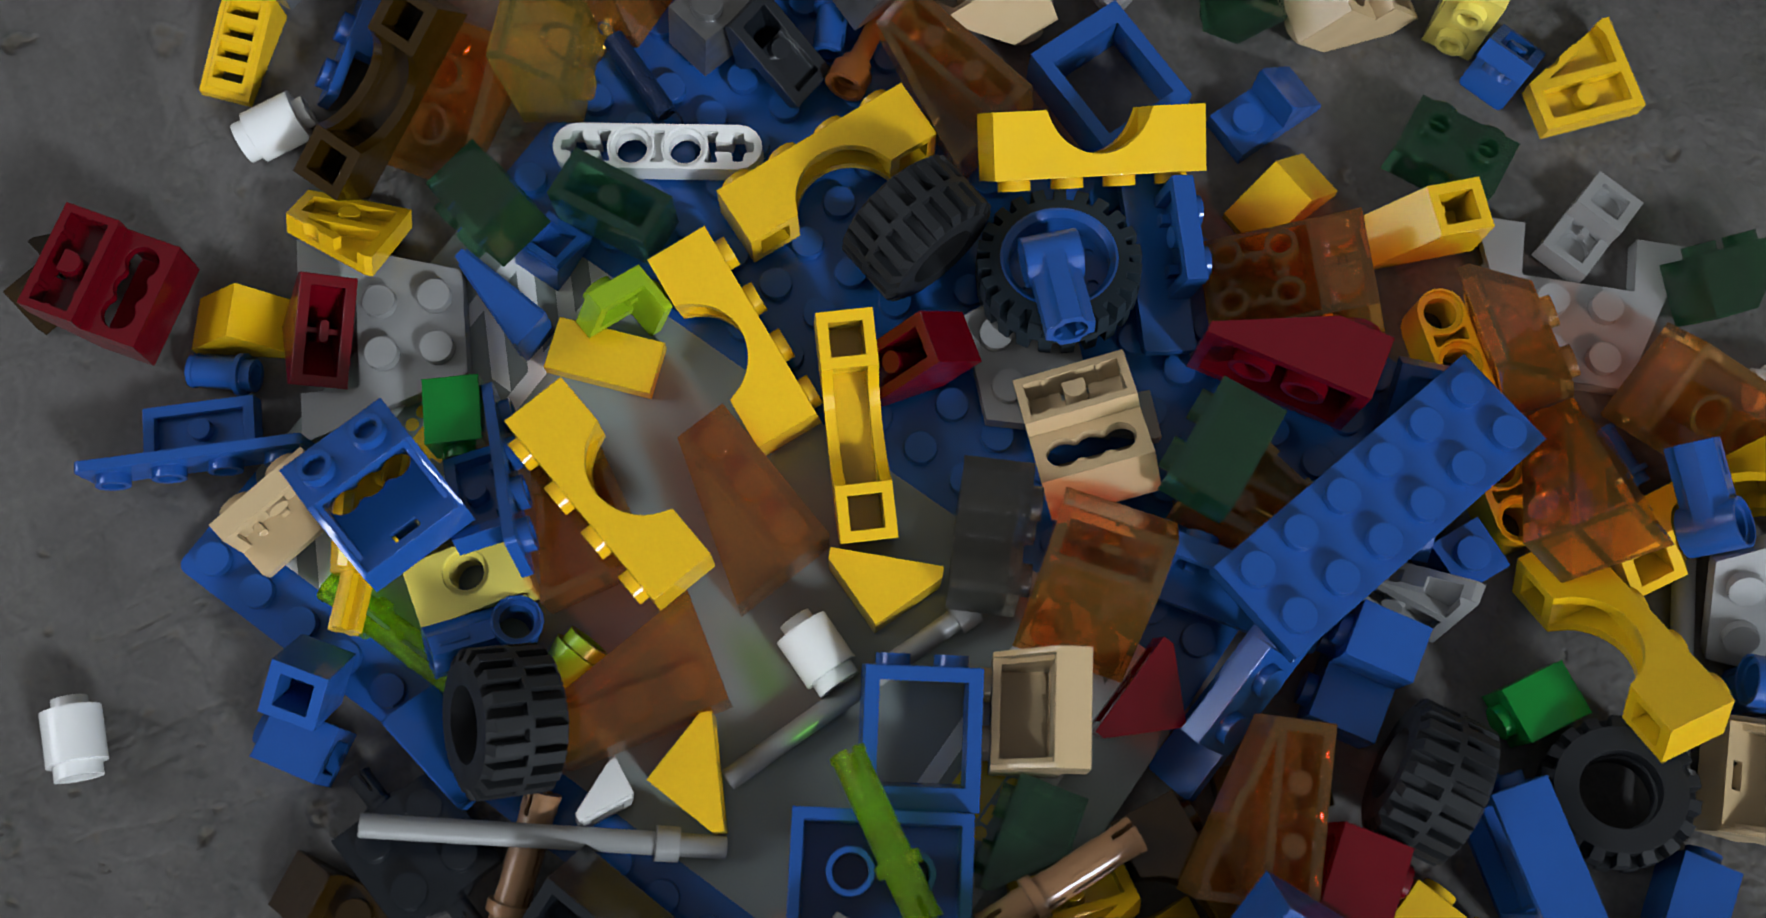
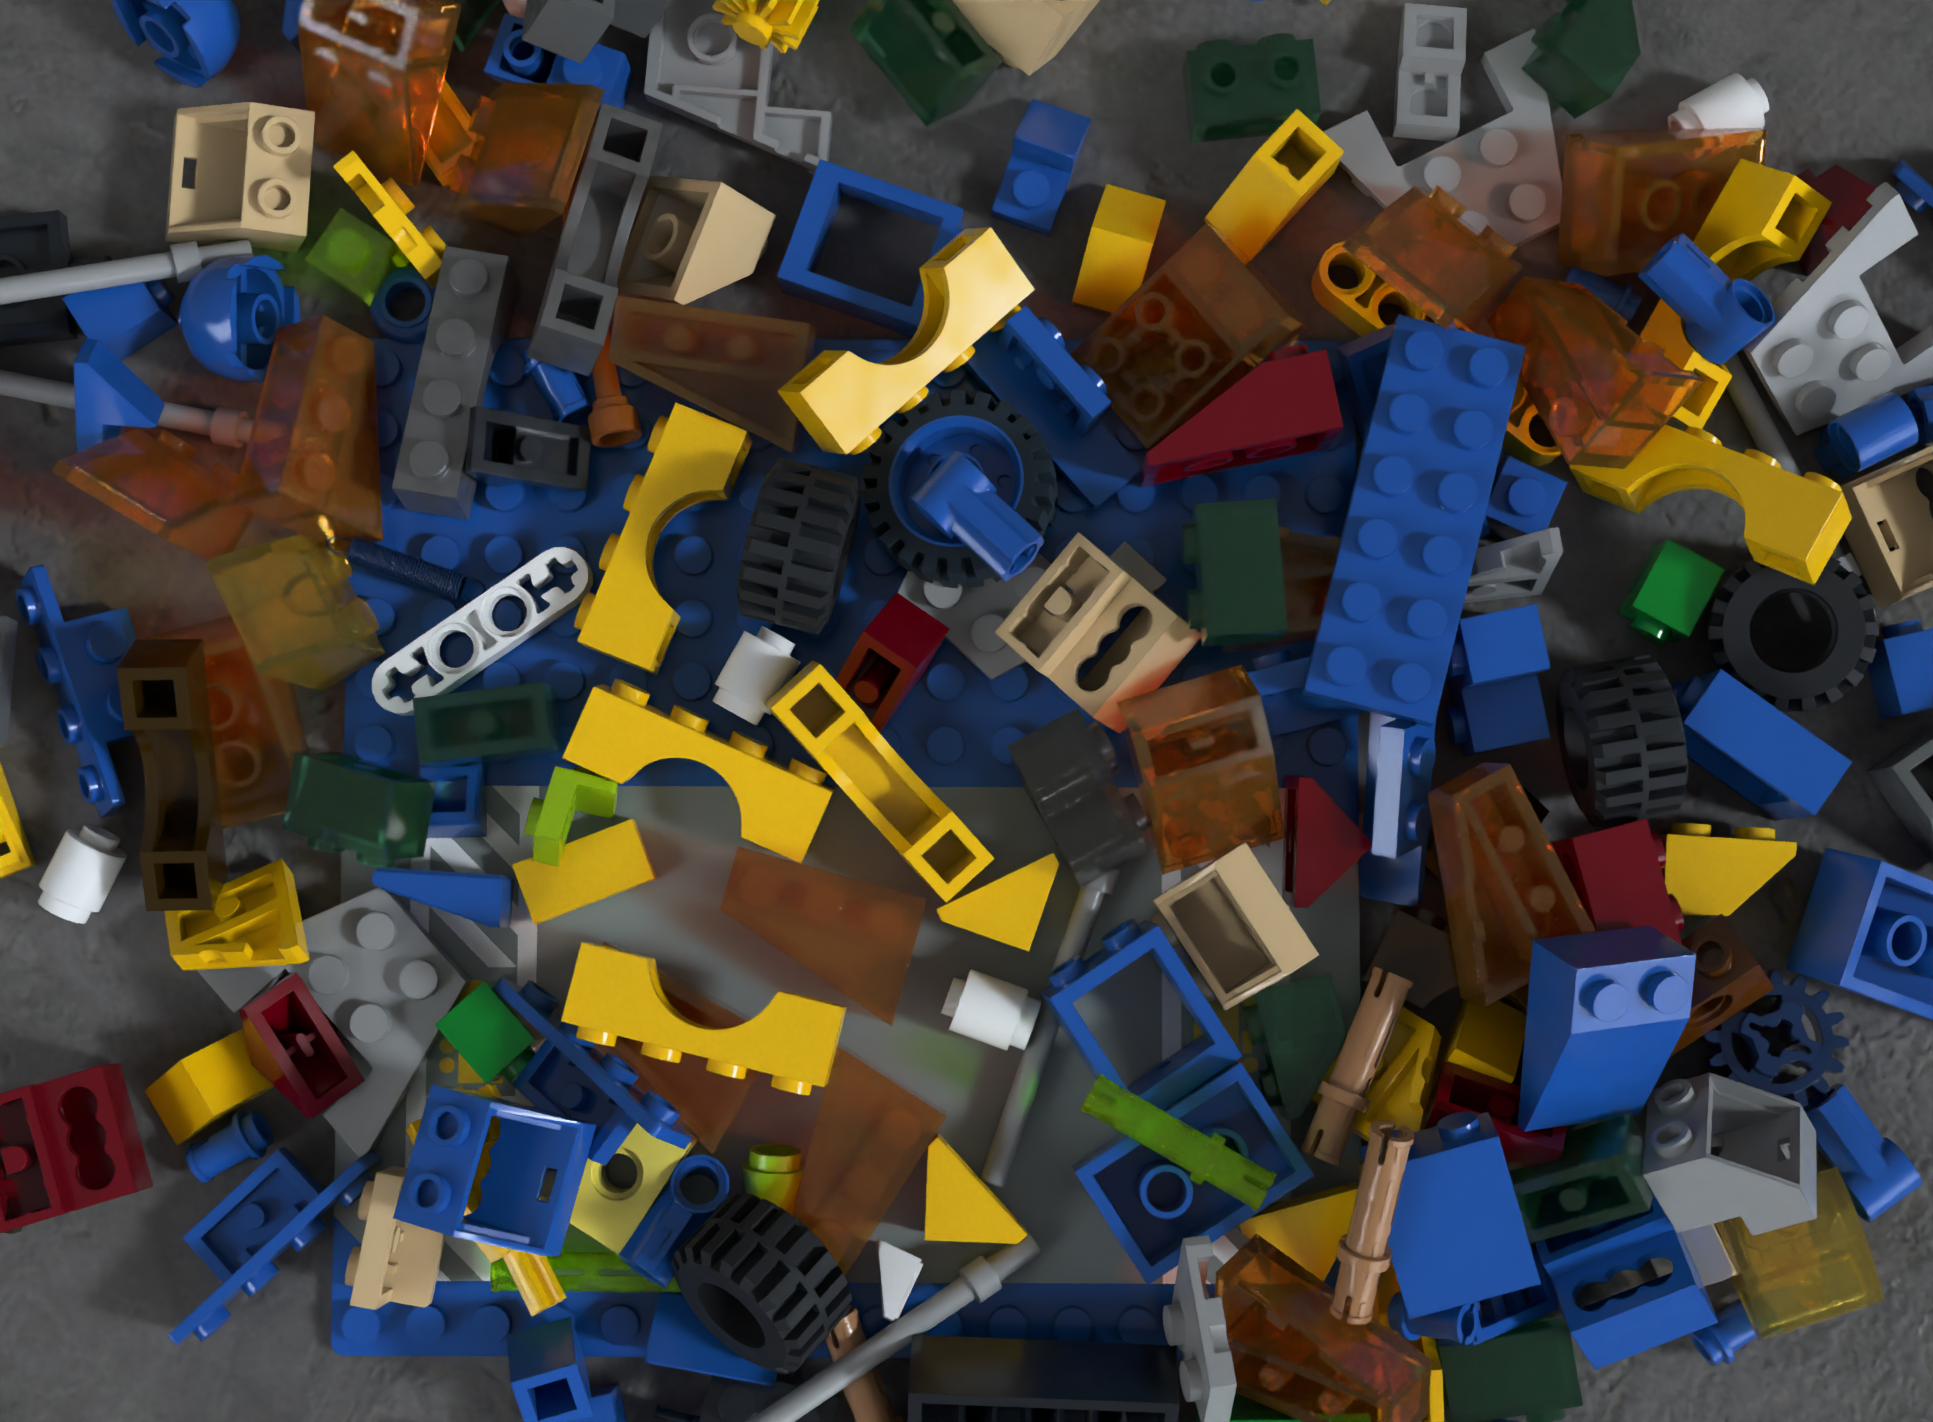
camera: 30 degrees left, 10 degrees up
none -> white brick [712,626,800,726]

